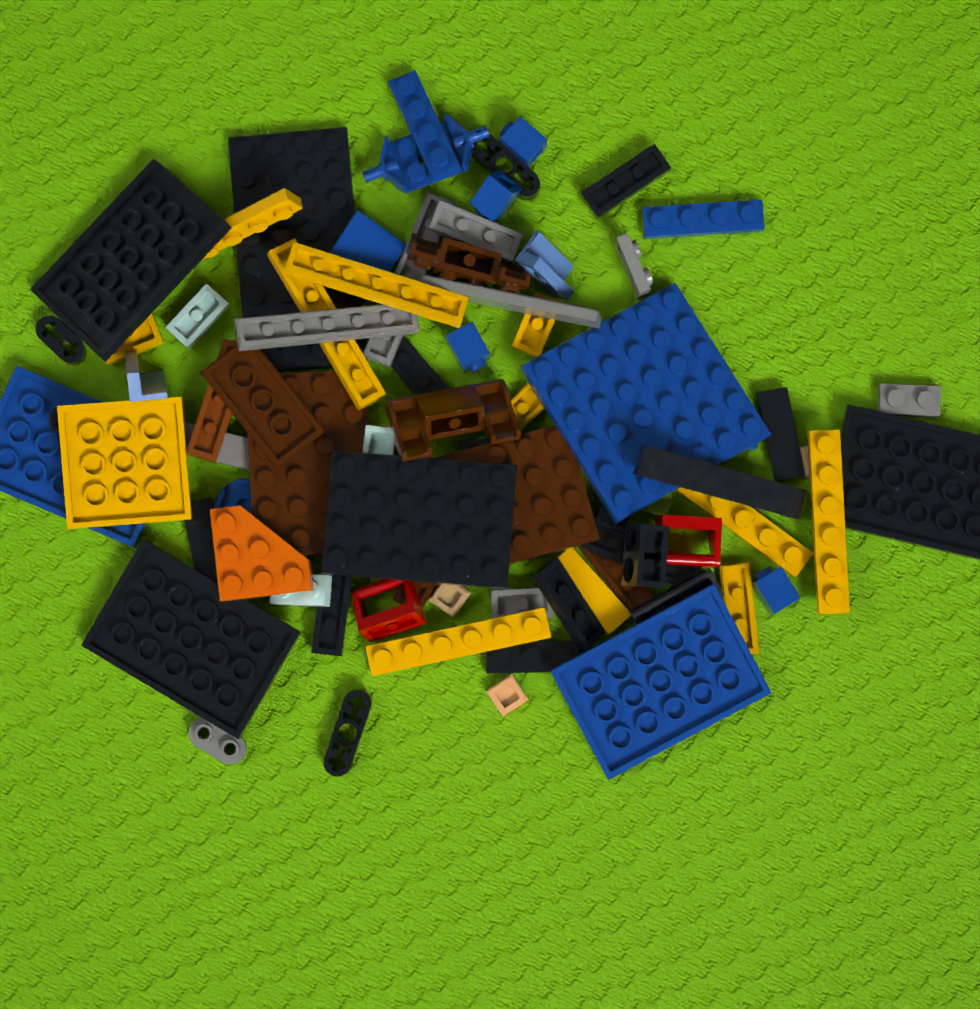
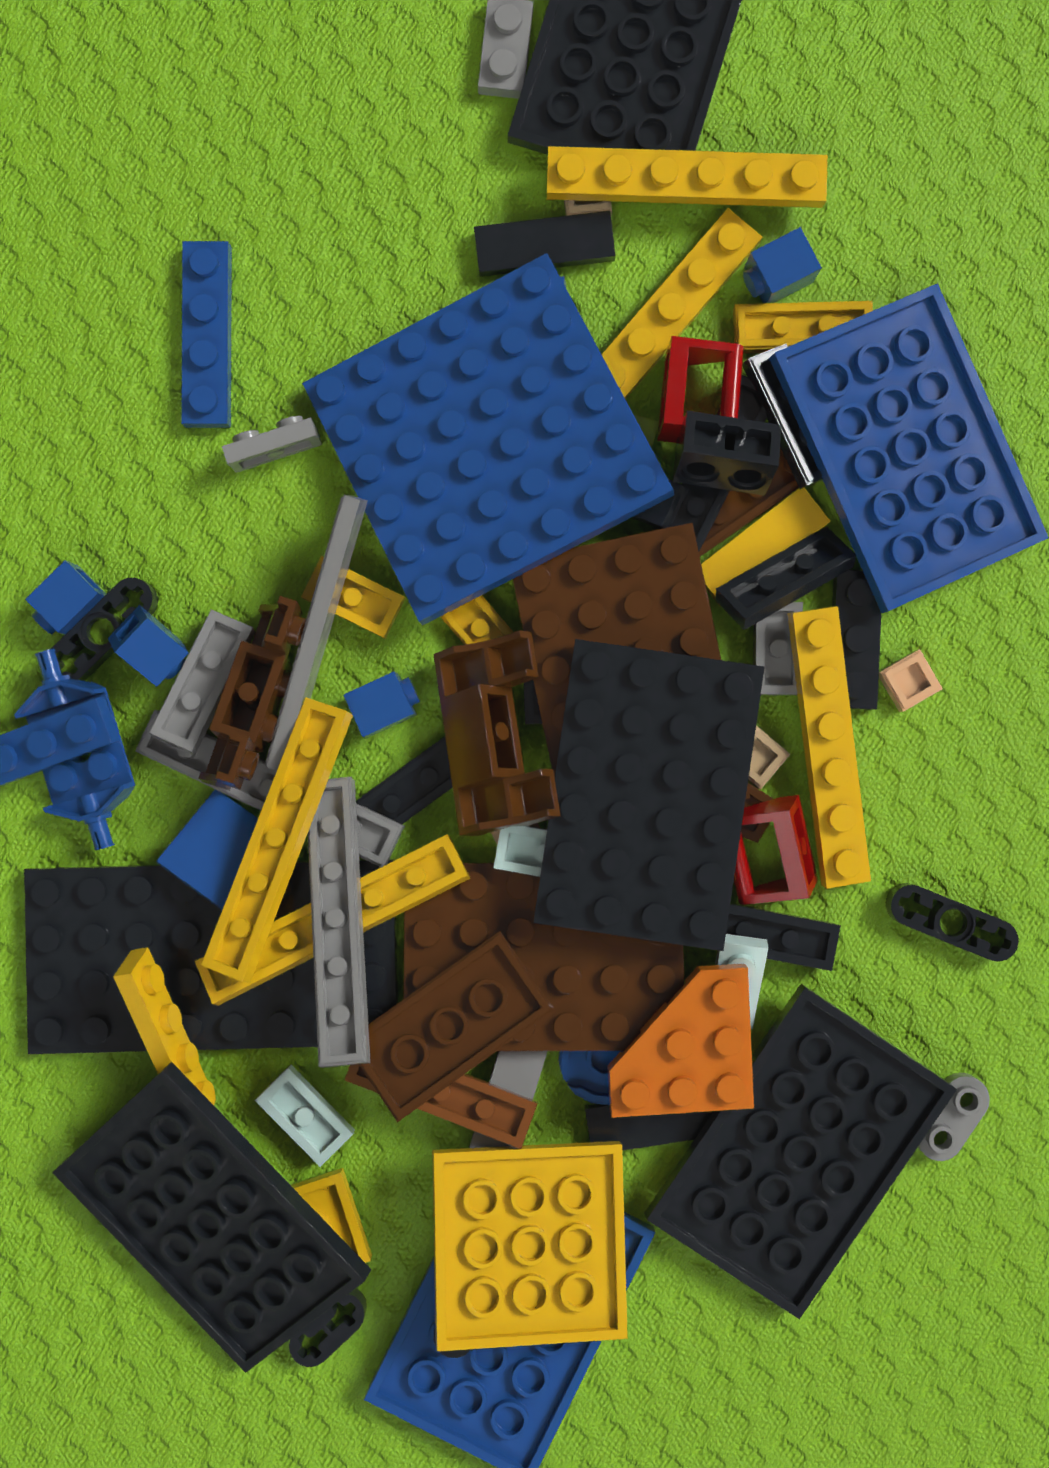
camera: 85 degrees left, 5 degrees up
panel [125,350,167,402] -> none
medium blue panel [515,231,575,301] -> none
black plate [580,144,671,220] -> none
black tile [633,444,807,519] -> none

